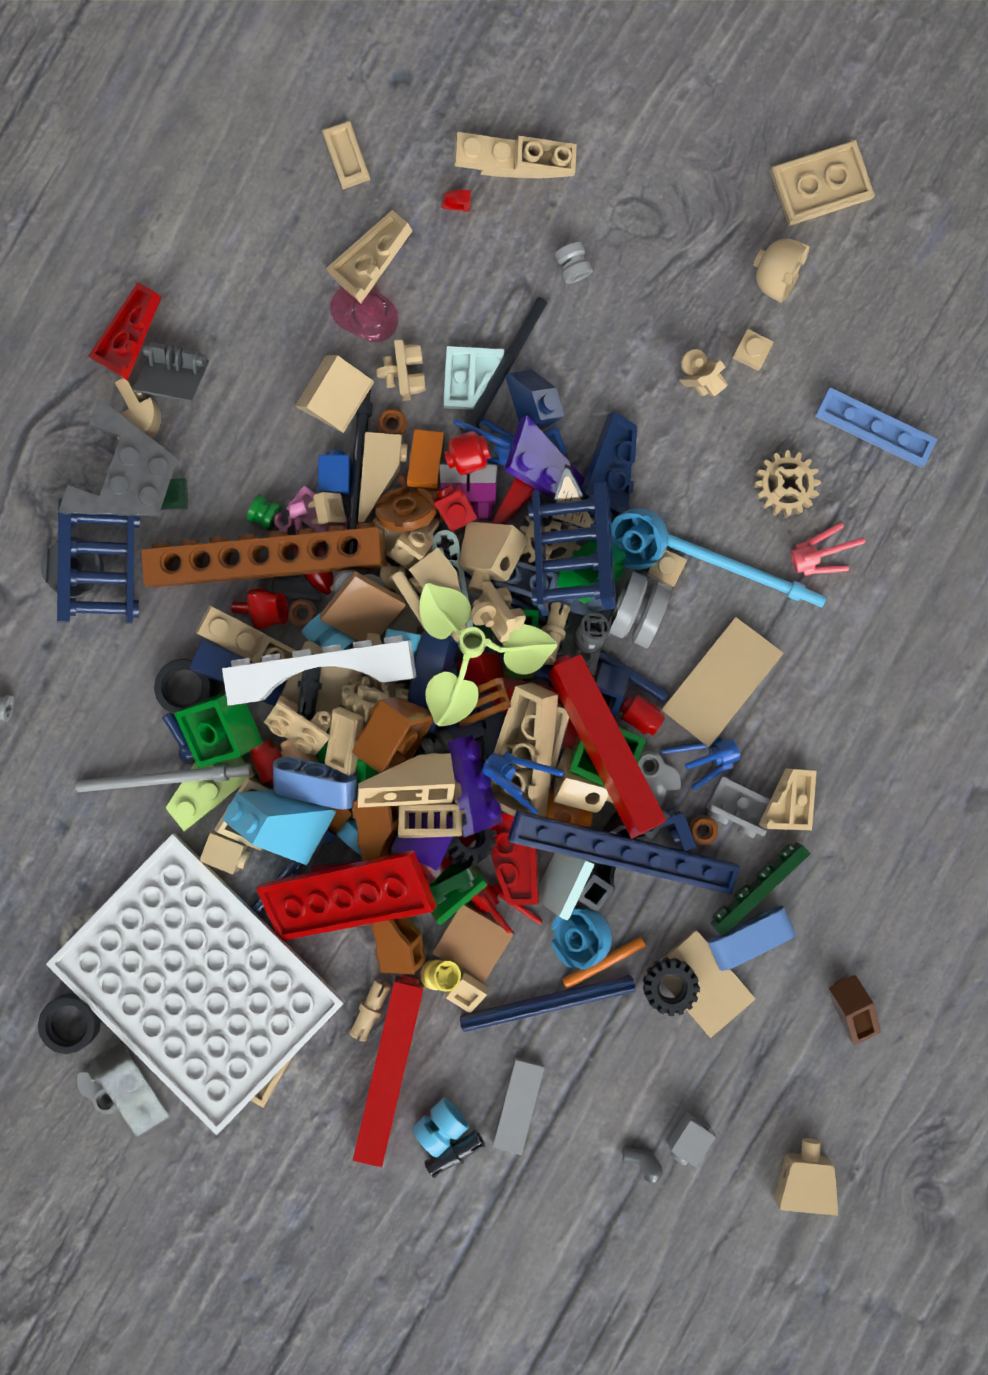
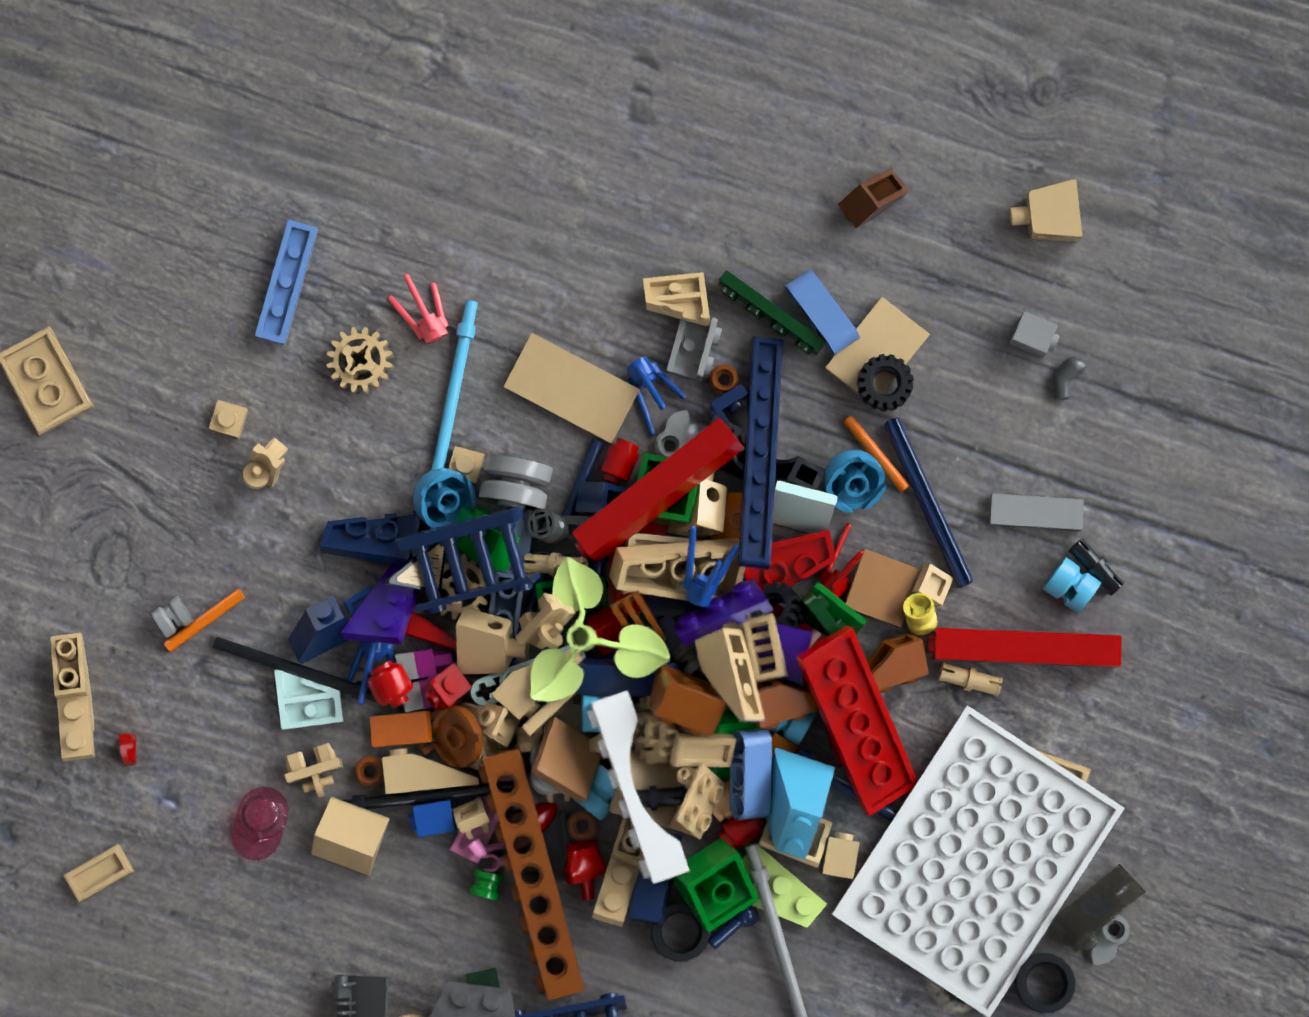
camera: 105 degrees left, 5 degrees down
tan wing [326,210,412,304] -> none
tan cylinder [753,239,810,303] -> none
none -> orange bar [164,588,246,653]

